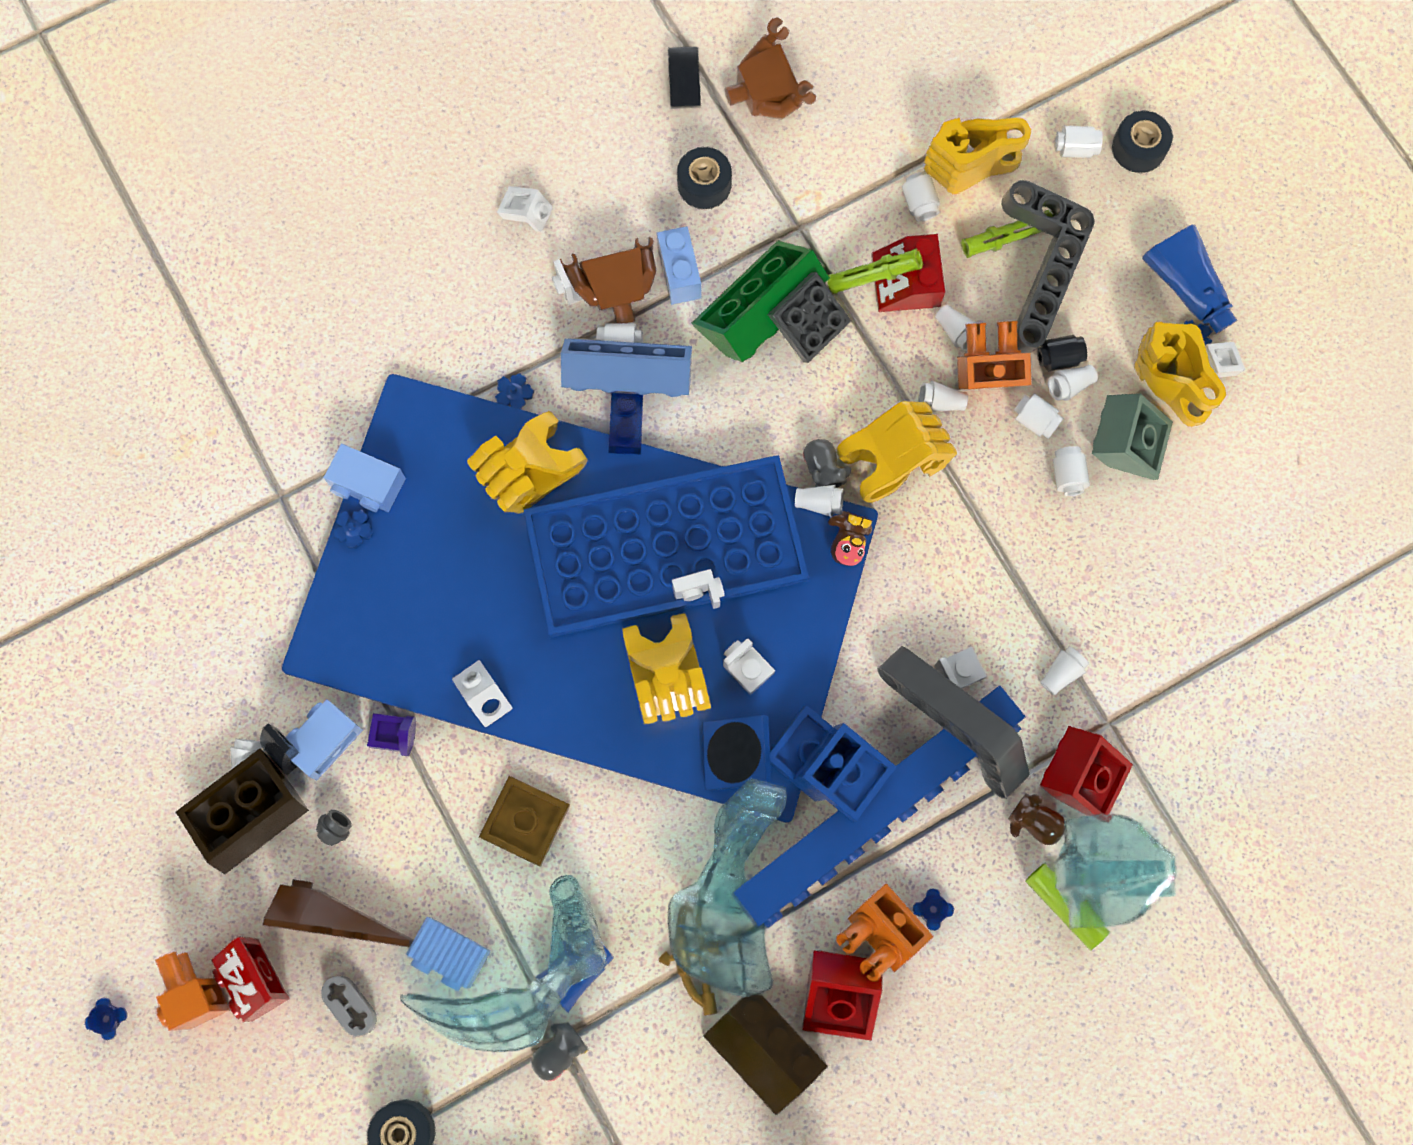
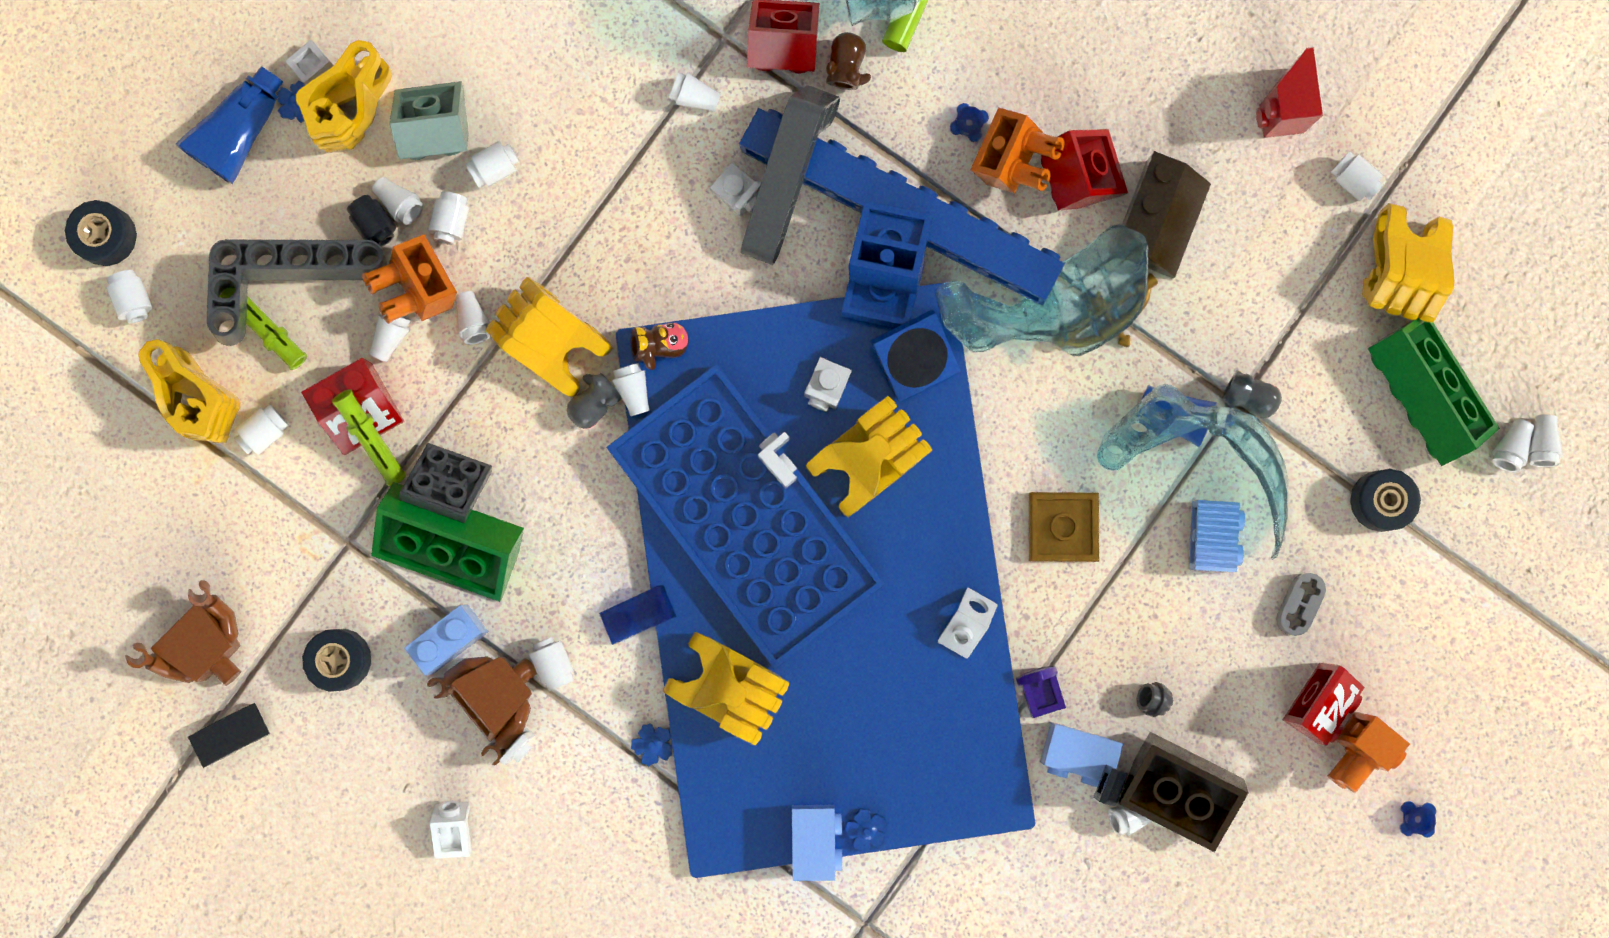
camera: 115 degrees left, 10 degrees up
reddish brown wedge [263,879,414,947] -> none
medium blue brick [561,338,692,397] -> none

